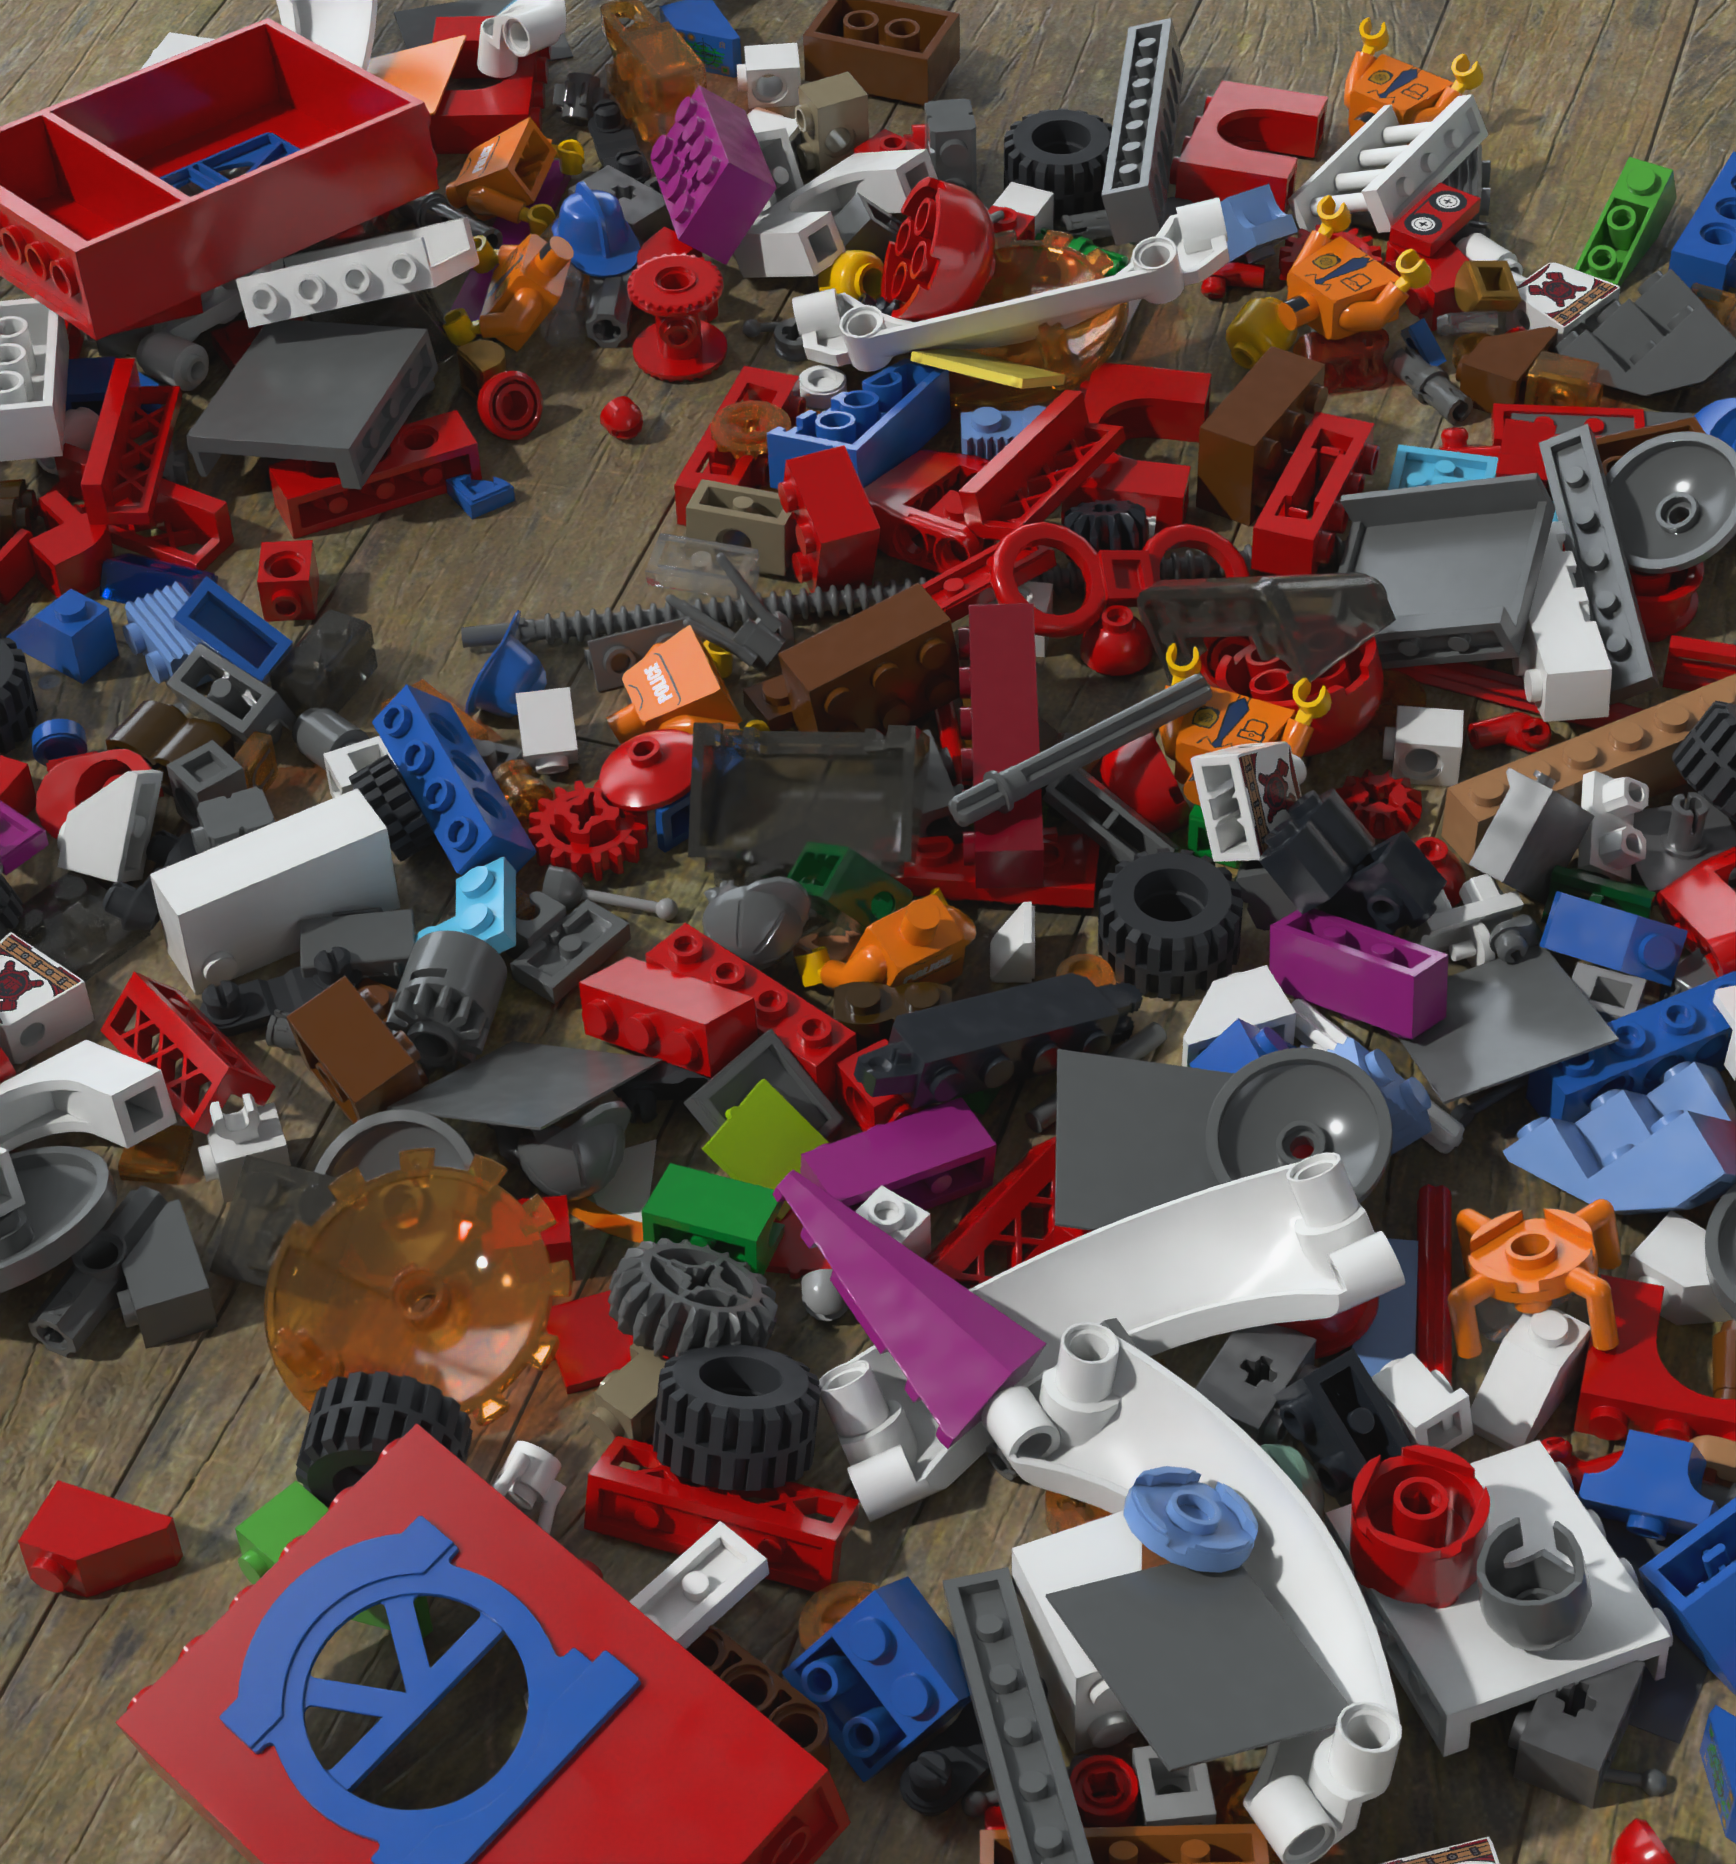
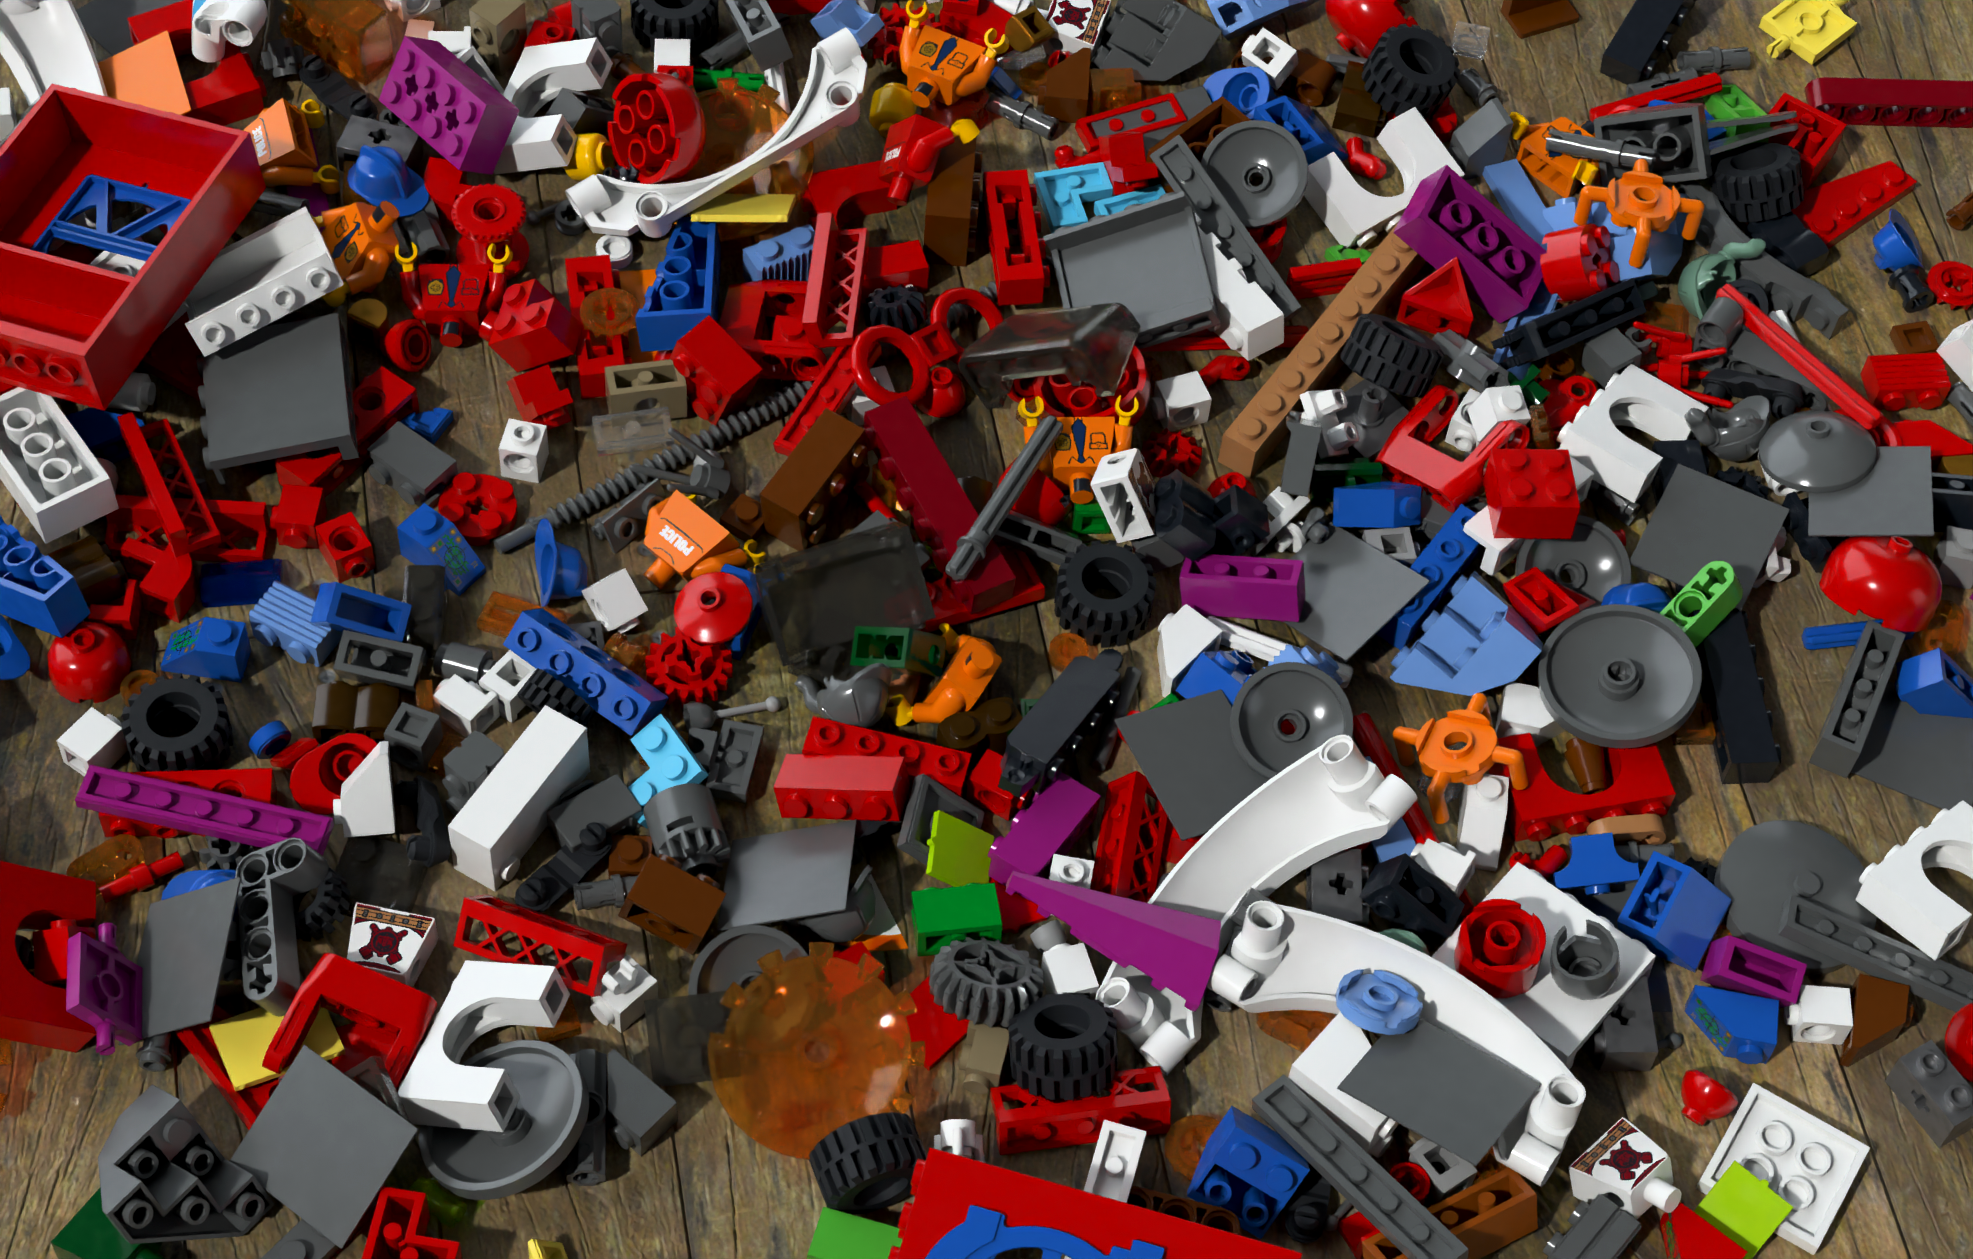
camera: 35 degrees left, 10 degrees up
white slope [990,902,1035,983] -> none
none -> red brick [270,484,327,549]
none -> dark grey brick [366,421,458,508]
none -> red torso [395,242,513,347]
none -> blue slope [397,503,486,596]
none -> white brick [433,674,500,738]
none -> red plate [438,472,518,546]
none -> red brick [488,278,583,372]
none -> white brick [498,418,549,483]
none -> red brick [507,364,573,430]
none -> red torso [878,114,980,206]
none -> white brick [1041,942,1099,1000]

